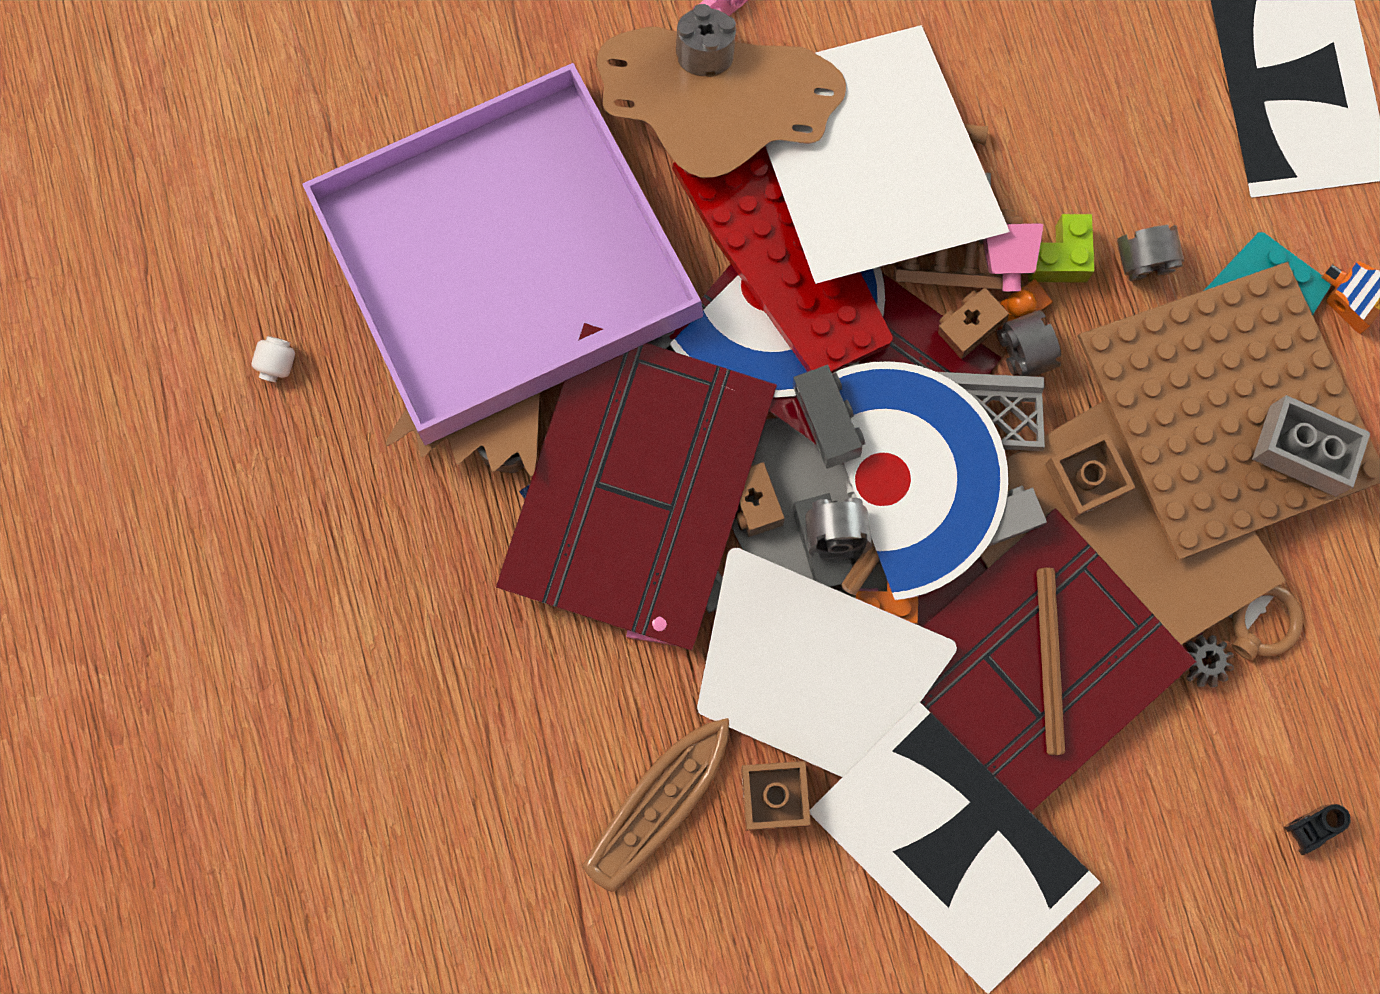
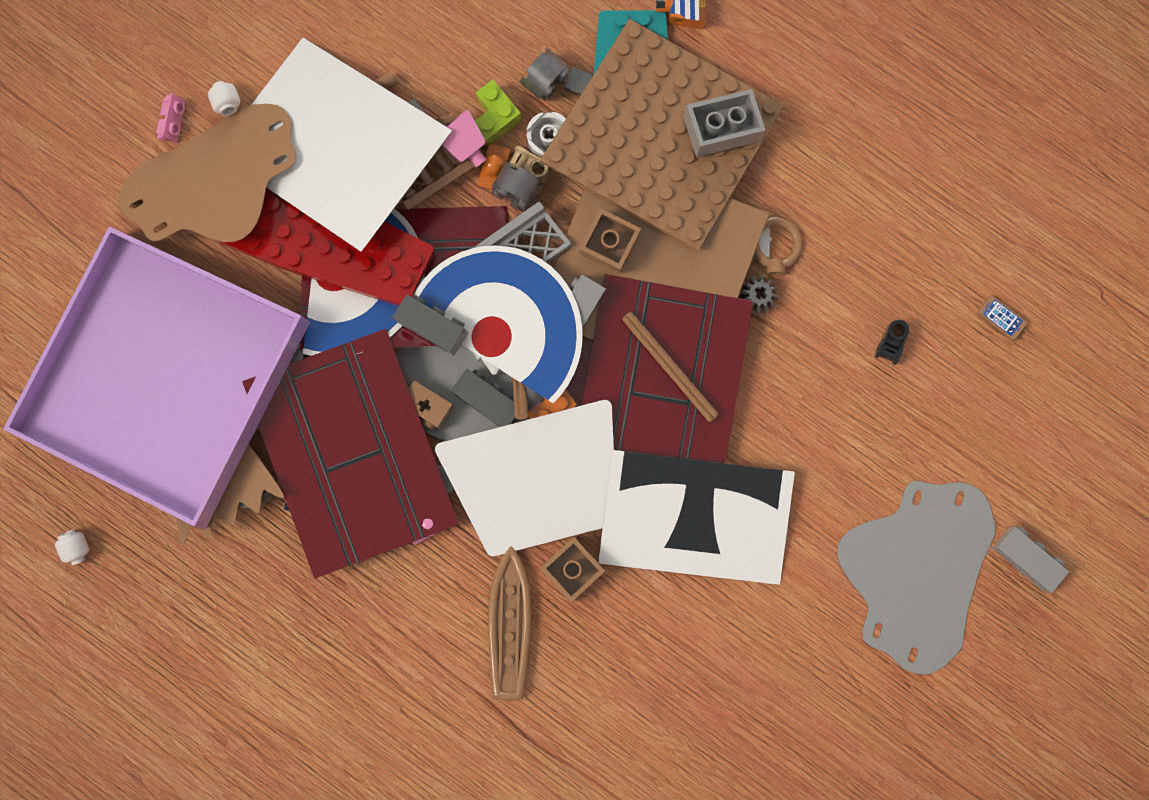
camera: 30 degrees left, 5 degrees up
flat silver brick [676,4,736,76] -> none
flat silver brick [805,498,872,560] -> none
medium nougat brick [938,287,1009,359] -> none
none -> white head [208,81,240,116]
none -> tan piece [507,146,550,183]
none -> white brick [527,112,566,158]
none -> flat silver tile [564,67,593,96]

